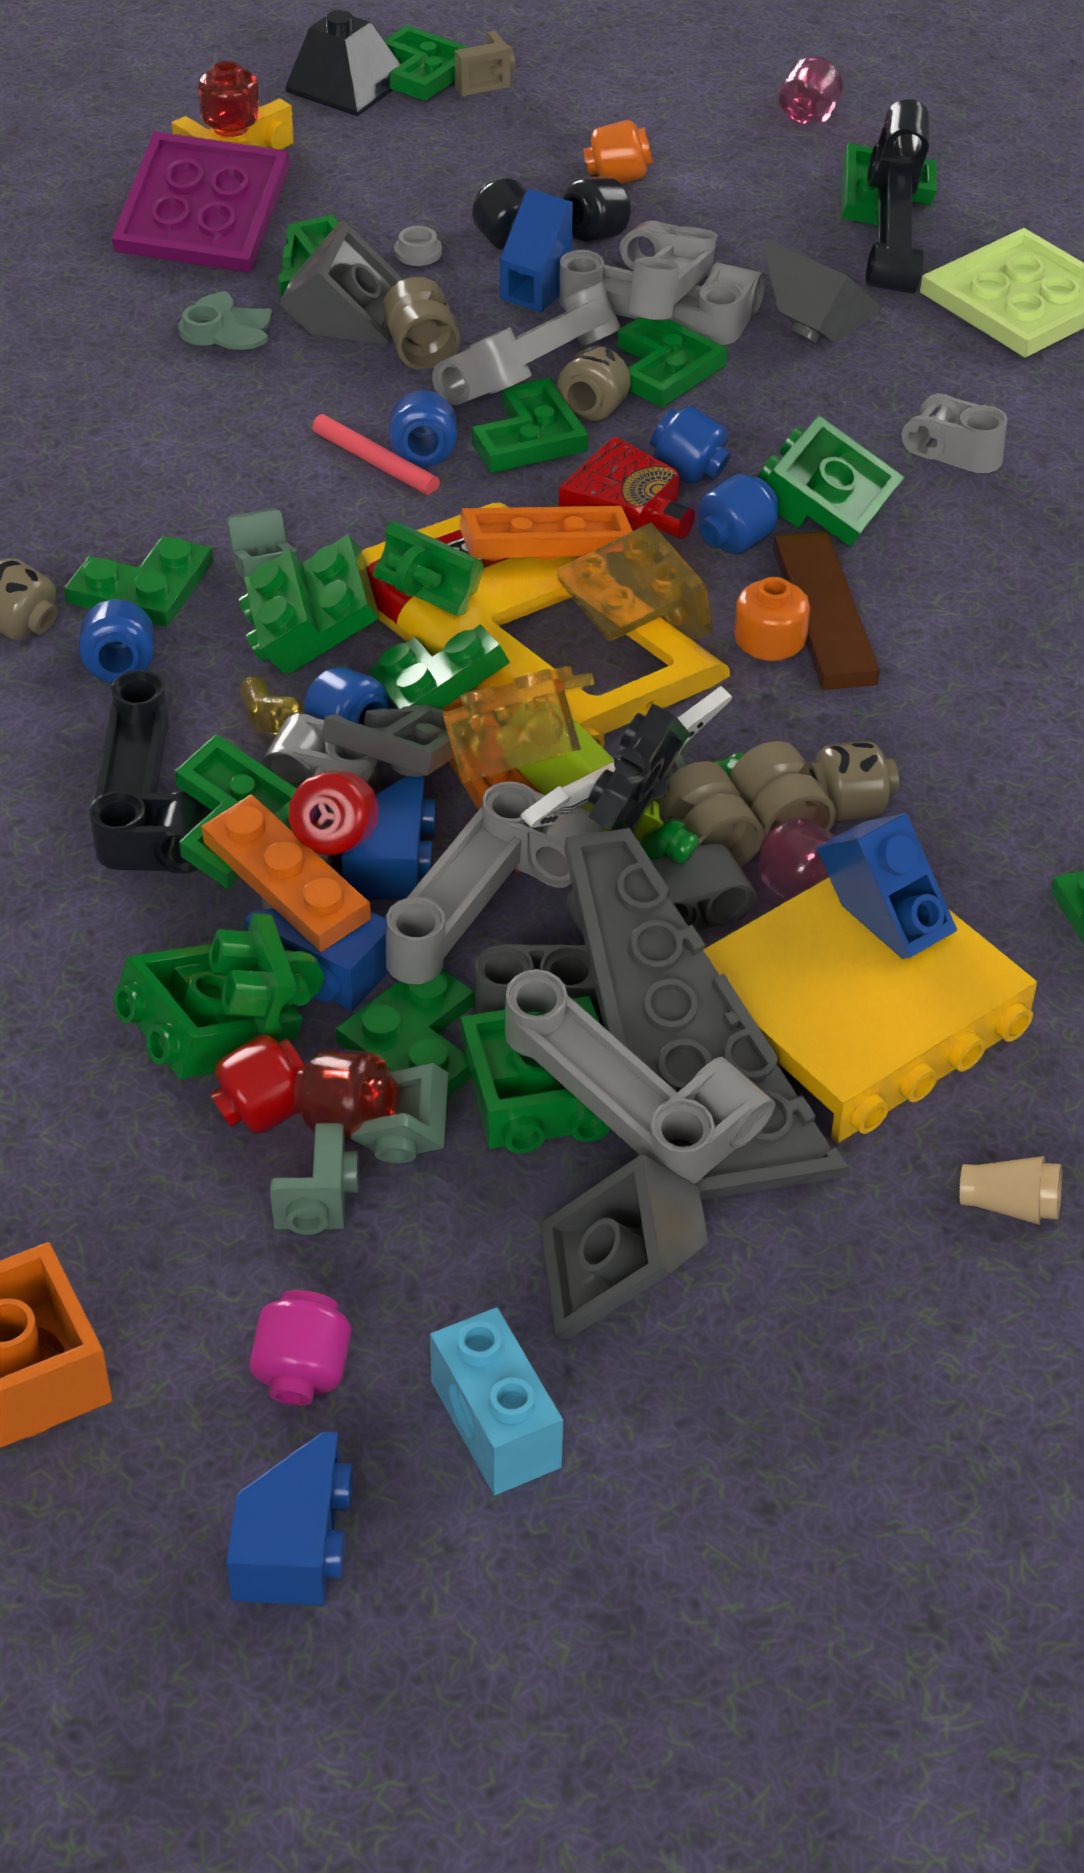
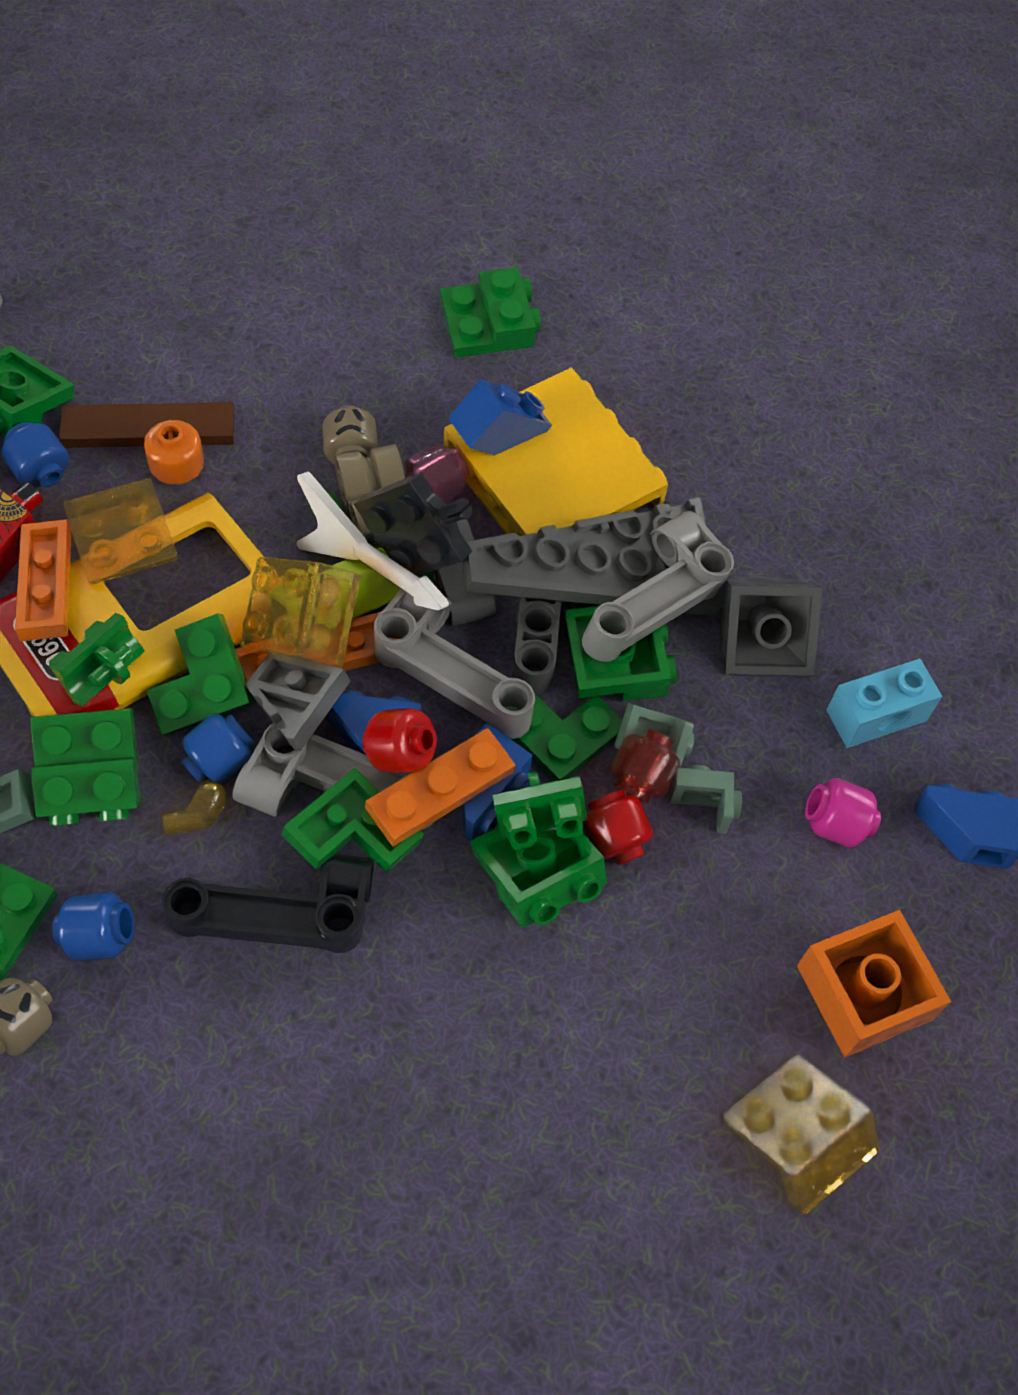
camera: 90 degrees left, 15 degrees up
tan cone [960,1156,1062,1225] -> none

